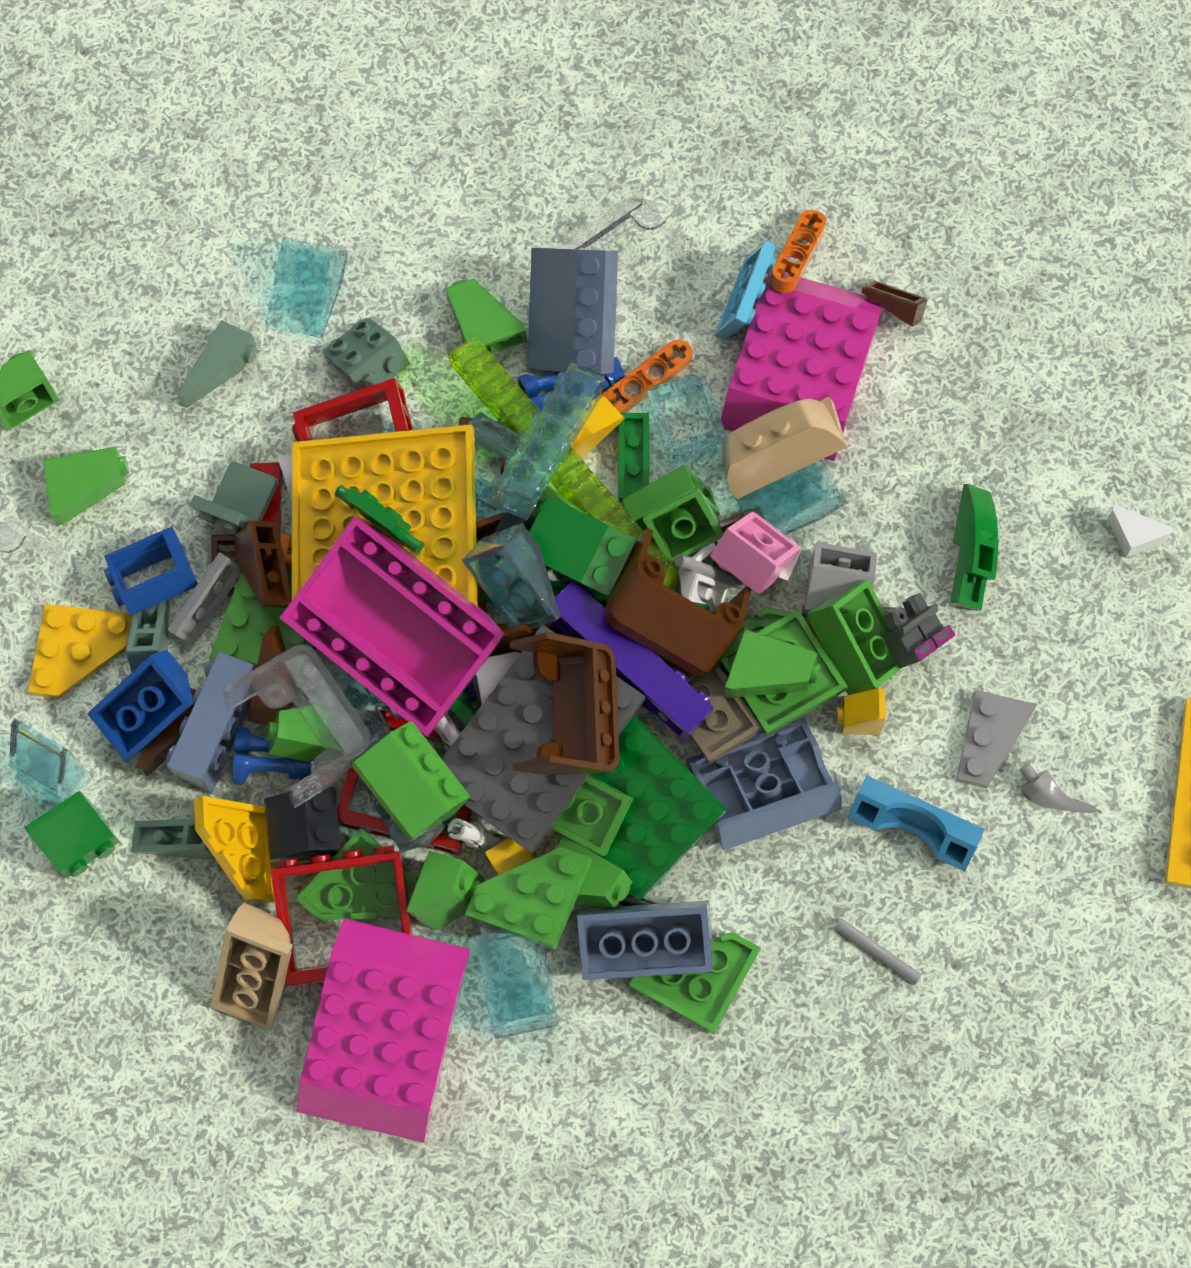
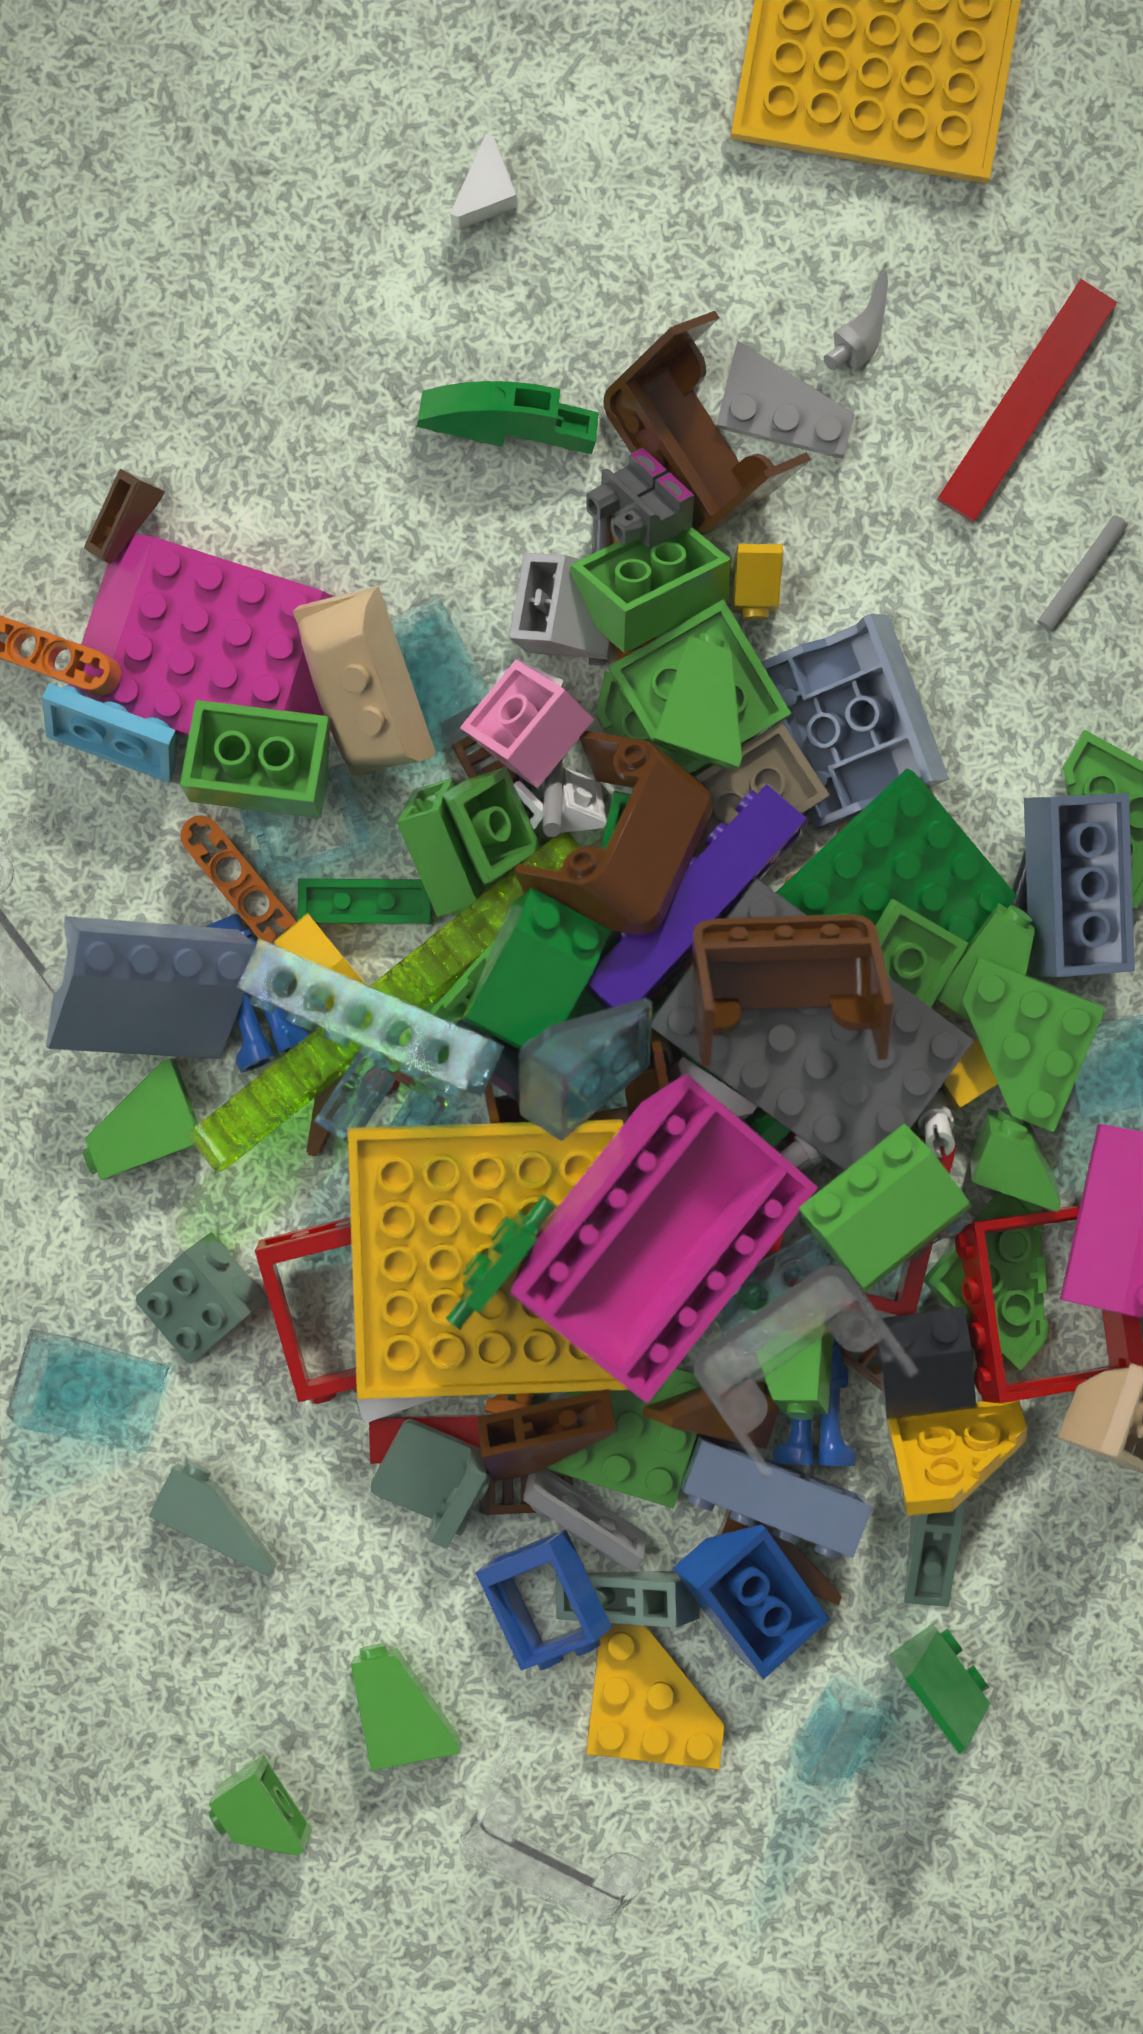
camera: 95 degrees left, 15 degrees up
dark azure arch [847,775,984,872] -> none
none -> bright green slope [180,700,330,818]
none -> reddish brown windscreen [603,311,811,536]
none -> red tile [937,279,1117,523]

